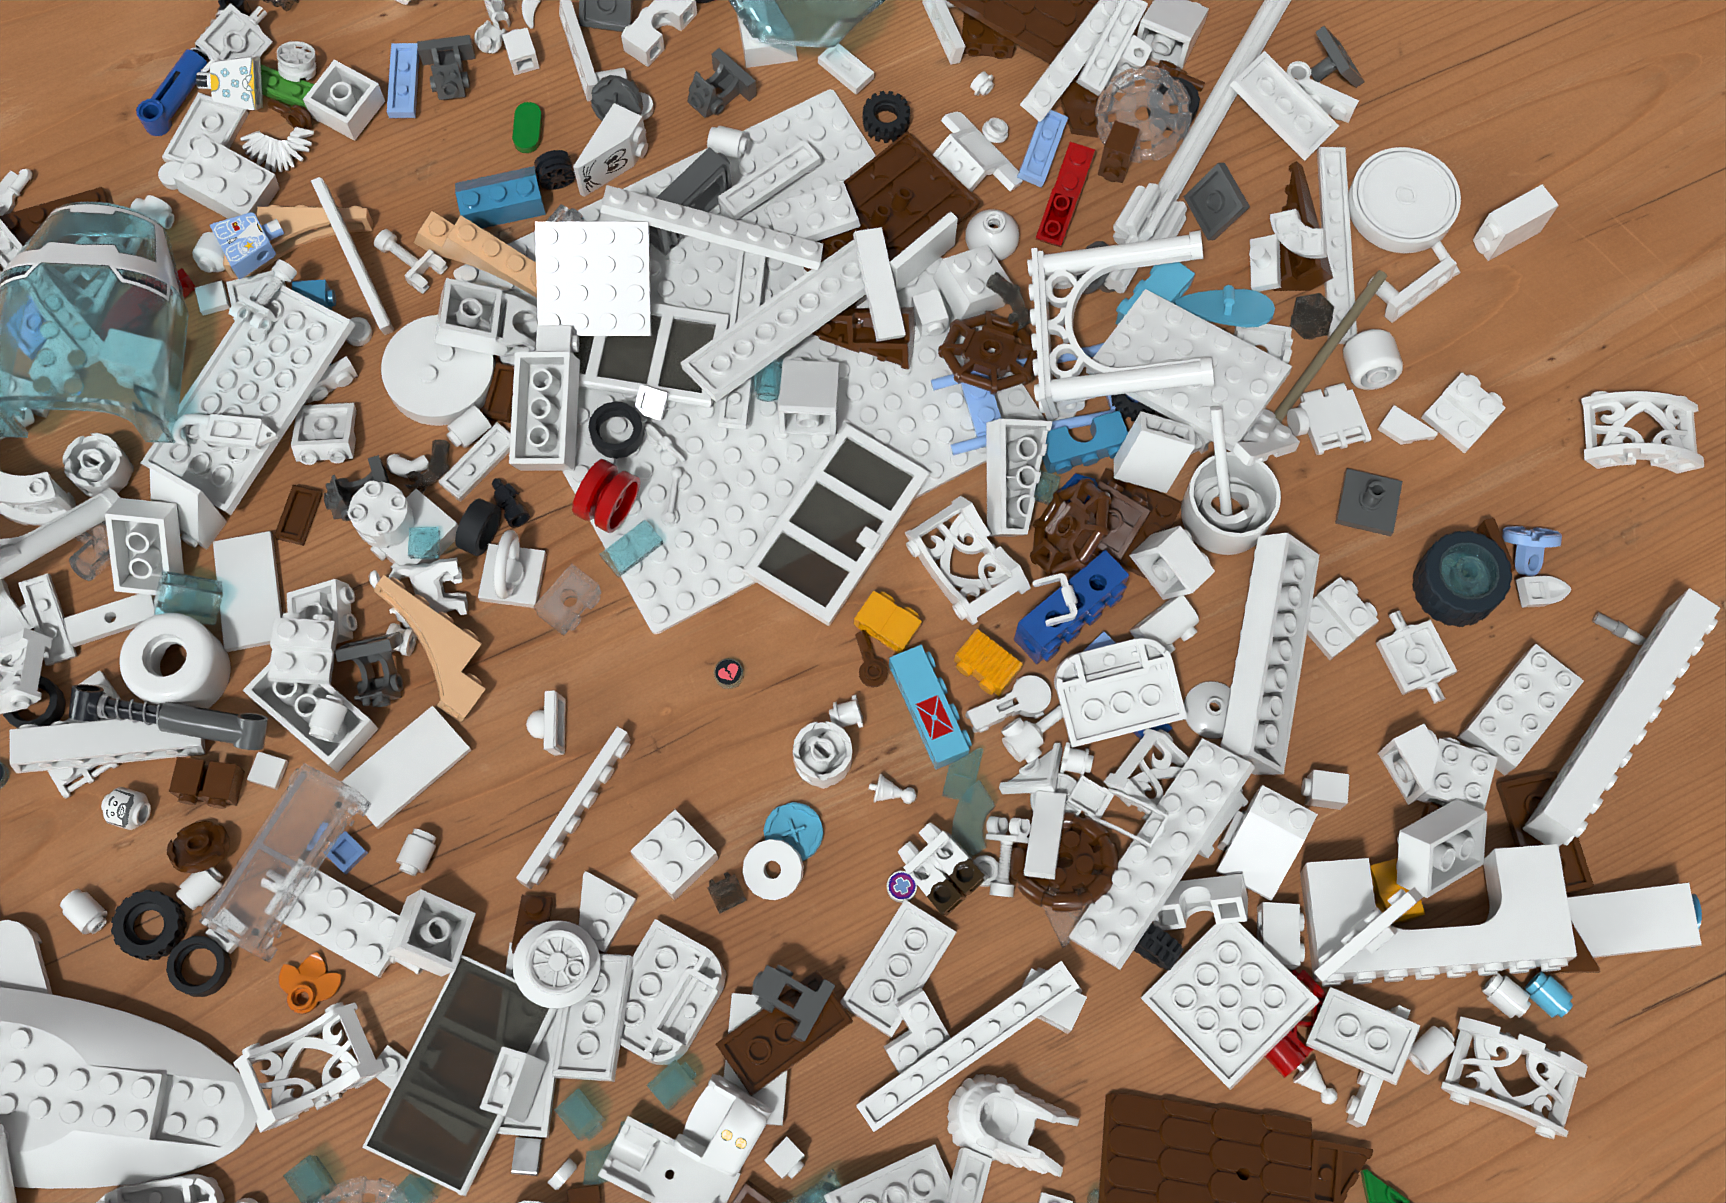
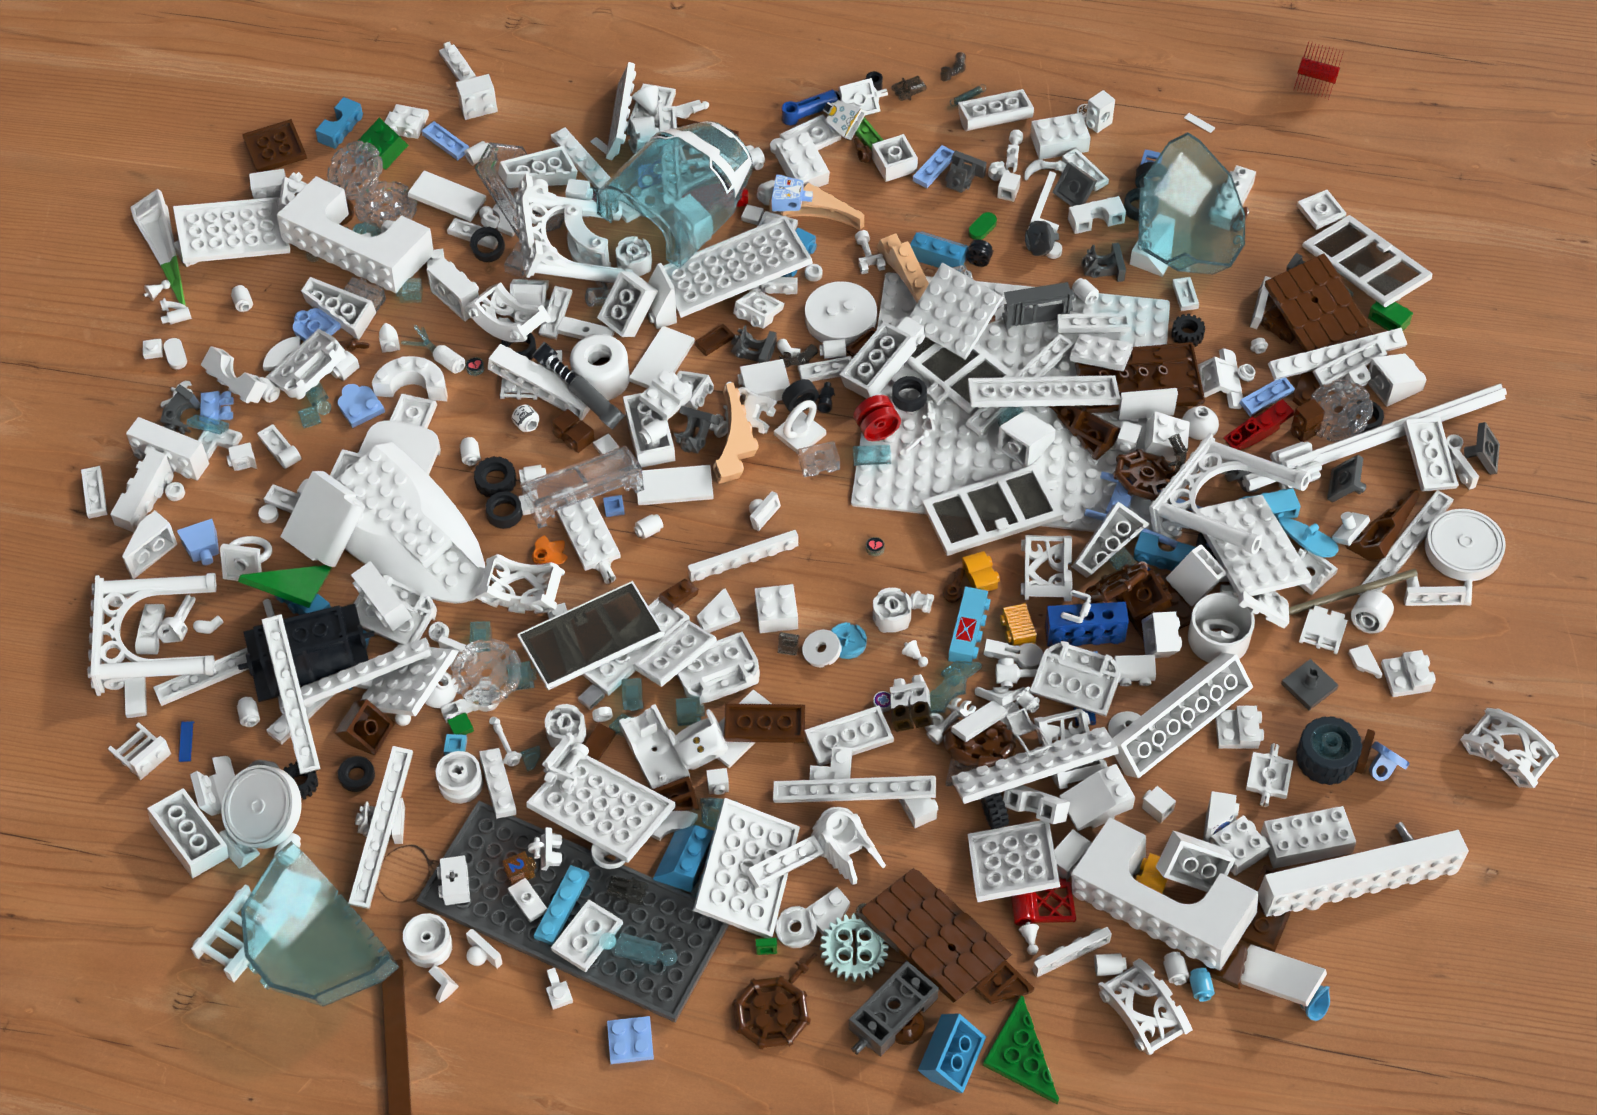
camera: 40 degrees right, 15 degrees down
clear light blue brick [154,570,223,625] -> none
reddish brown tile [167,821,231,873] -> none
white plate [172,413,280,450] -> none
white bar [229,259,297,334] -> none
white hair [240,127,314,172] -> none
white wheel [277,41,316,82] -> none
white tile [311,177,394,335] -> none
white brick [348,480,414,548] -> none
white brick [386,889,476,977] -> none
clear light blue plate [408,527,441,559] -> none
white brick [434,278,538,357] -> none
white panel [480,1046,546,1123] -> none
white wheel [513,921,600,1009] -> none
white slope [573,103,648,197] -> none
white plate [600,185,823,271] -> none
dark grey tile [751,965,835,1042] -> none
white tile [853,227,906,342] -> none
reddish brown plate [1153,60,1205,92] -> none
white bar [1210,407,1233,516] -> none
white tile [1270,209,1327,258] -> none
white tile [1287,407,1310,436] -> none
clear smoke brick [1290,293,1334,340] -> none
white plate [1306,987,1420,1085] -> none
white plate [1314,887,1423,982] -> none
white brick [1473,184,1559,261] -> none
white plate [1516,576,1571,608] -> none

